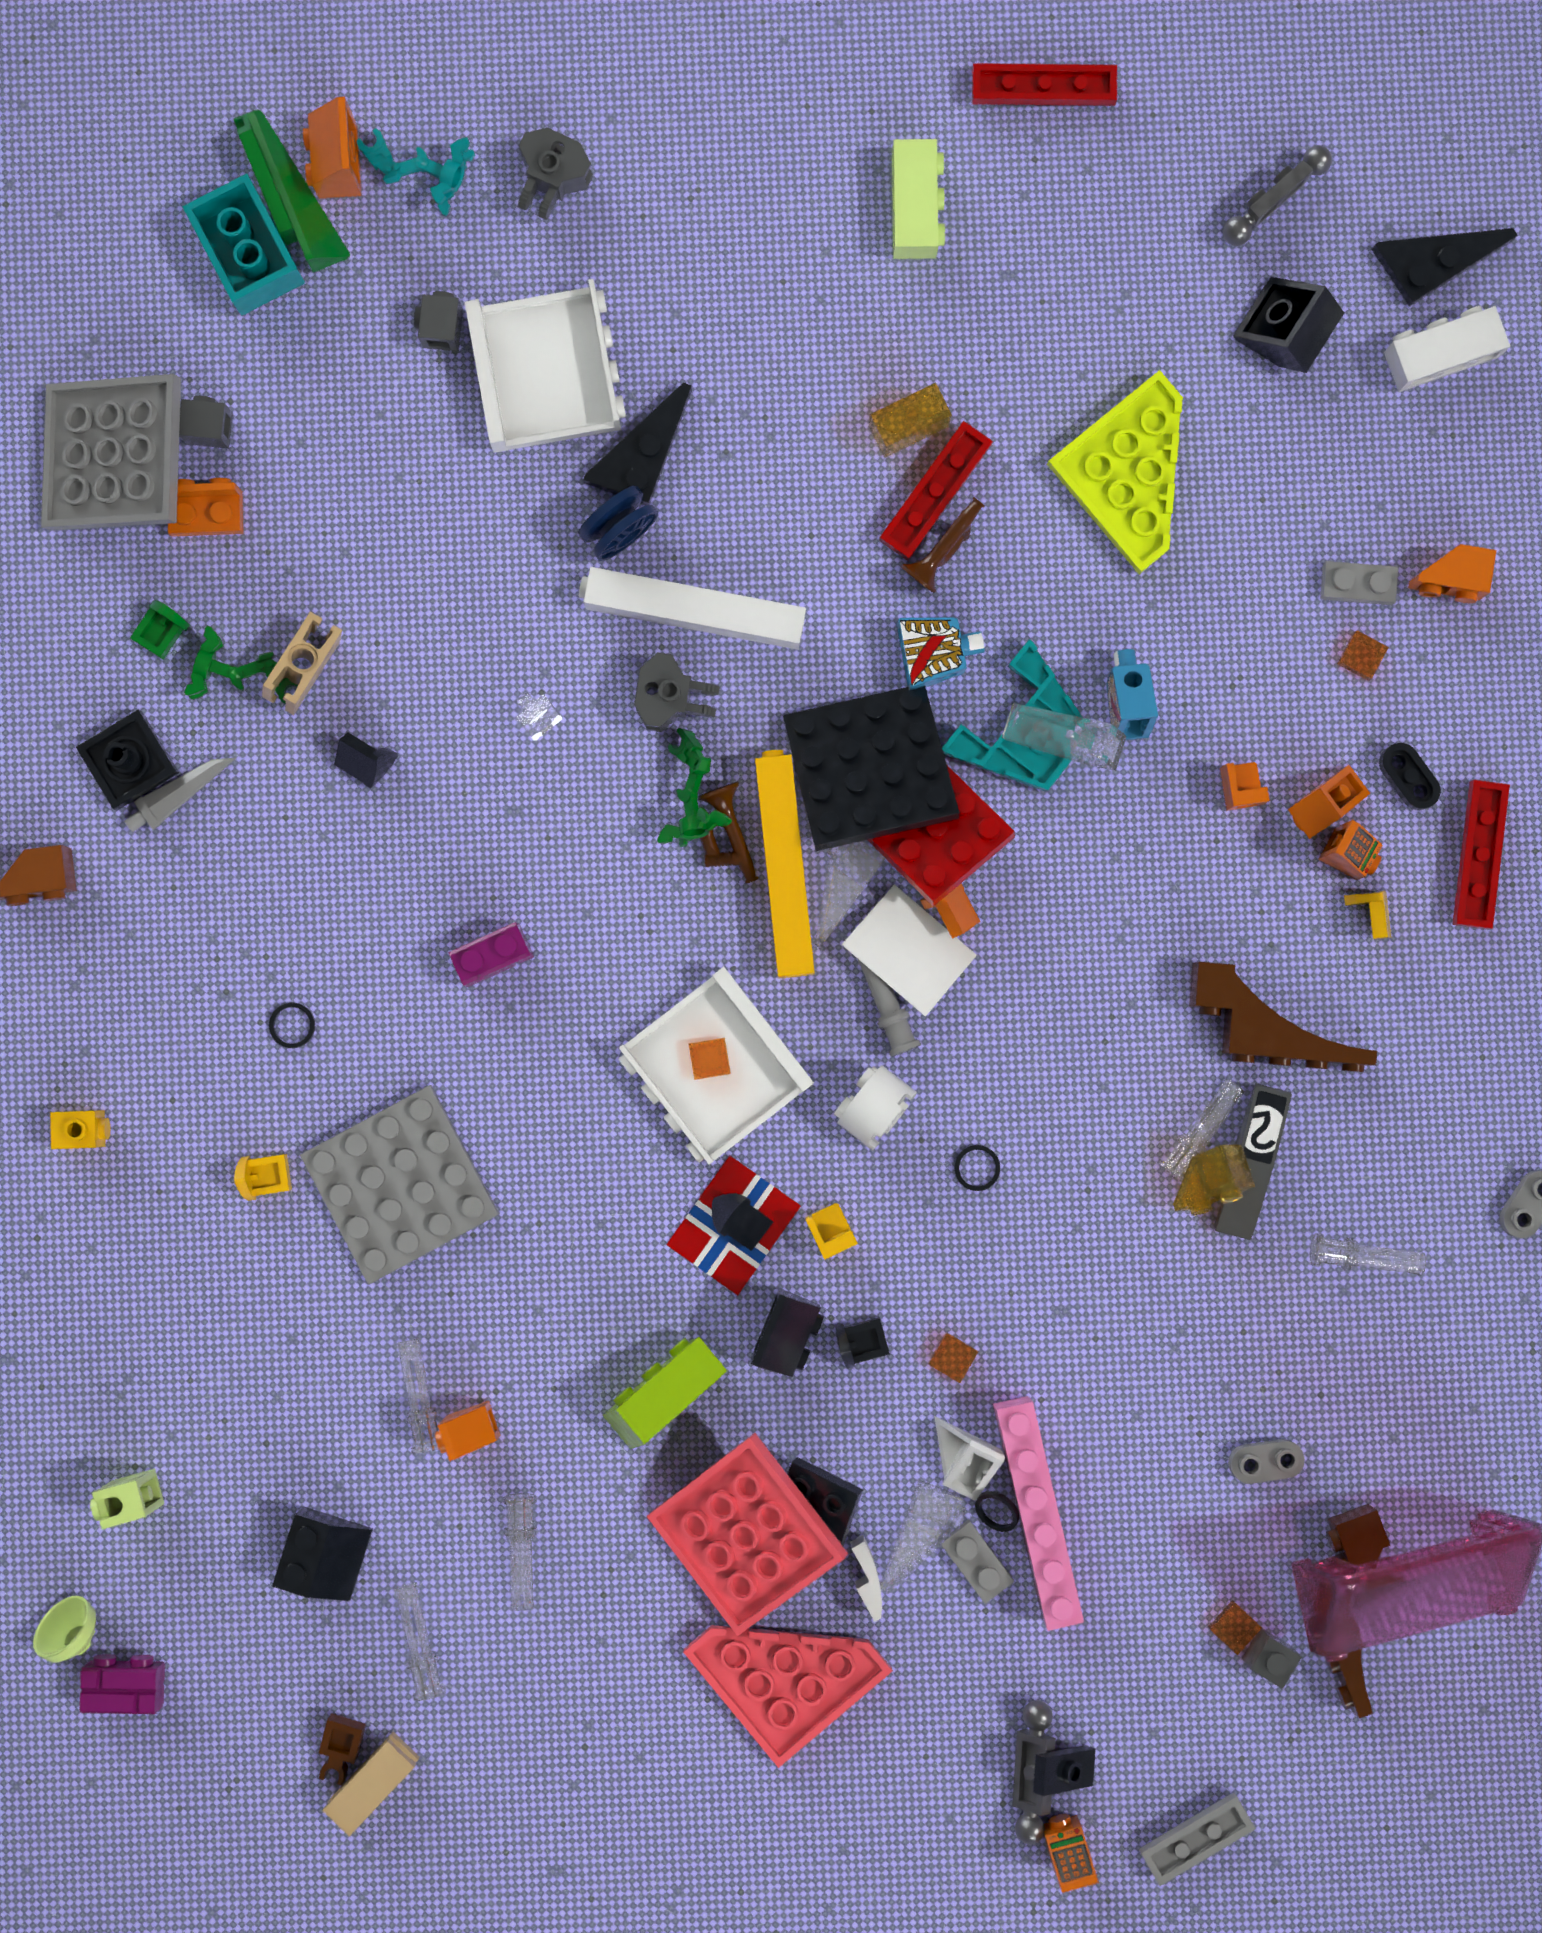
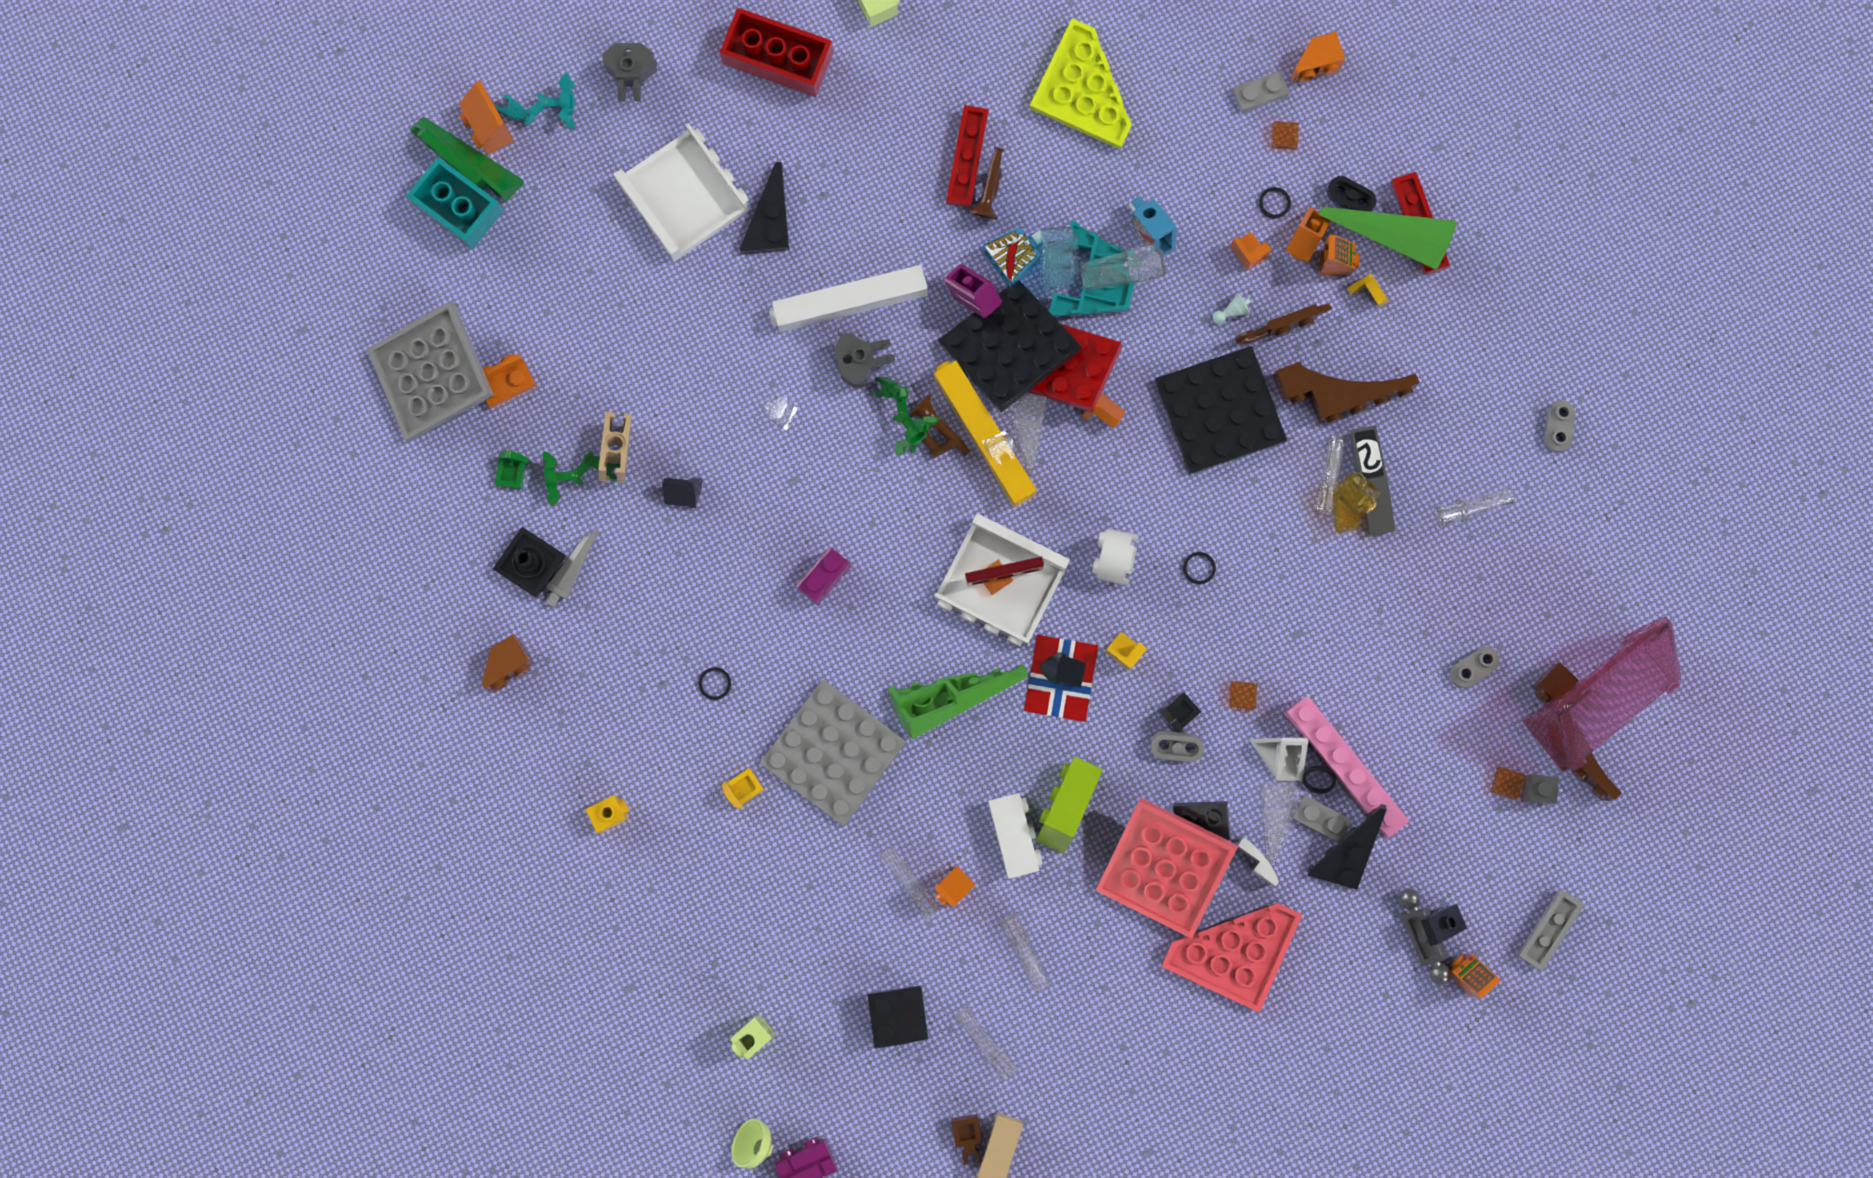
camera: 20 degrees left, 5 degrees down
dark grey brick [179,395,233,449] -> none
dark grey brick [414,291,463,352] -> none
dark blue wheel [578,486,658,561] -> none
black slope [751,1288,824,1377] -> none
white sticker [842,884,977,1017] -> none
light grey pin [857,958,921,1057] -> none
clear yellow brick [868,382,952,458] -> none
none -> red brick [719,7,834,97]
none -> bright green wedge [888,664,1027,739]
none -> magenta brick [944,264,1002,318]
none -> dark red tile [965,556,1044,587]
none -> clear tile [982,431,1016,465]
none -> white brick [988,793,1043,879]
none -> clear light blue slope [1040,227,1078,291]
none -> light grey plate [1151,731,1204,762]
none -> black plate [1154,346,1287,475]
none -> light aqua piece [1212,293,1251,325]
none -> reddish brown plate [1235,303,1332,345]
none -> black piece [1259,187,1291,219]
none -> black wing [1308,804,1387,890]
none -> bright green wedge [1318,206,1458,270]

